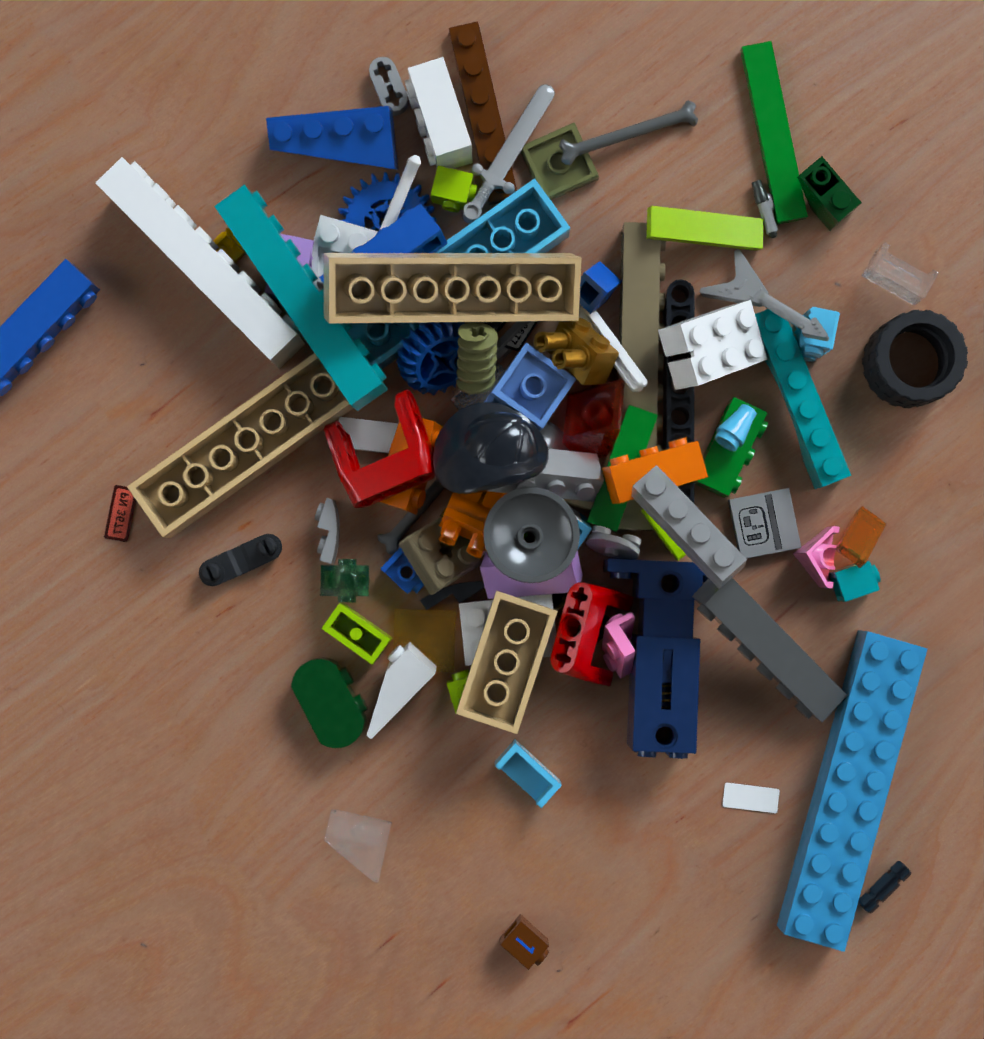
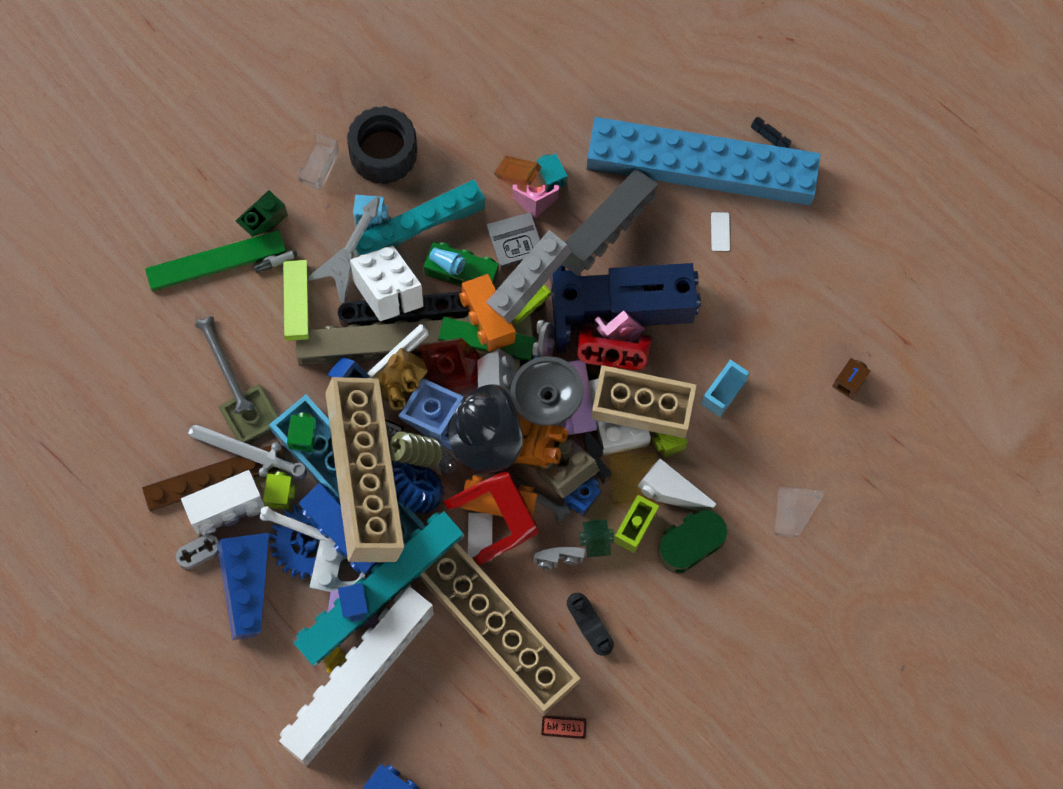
camera: 100 degrees left, 15 degrees down
none -> green brick [287,413,317,452]
none -> blue brick [338,583,370,622]

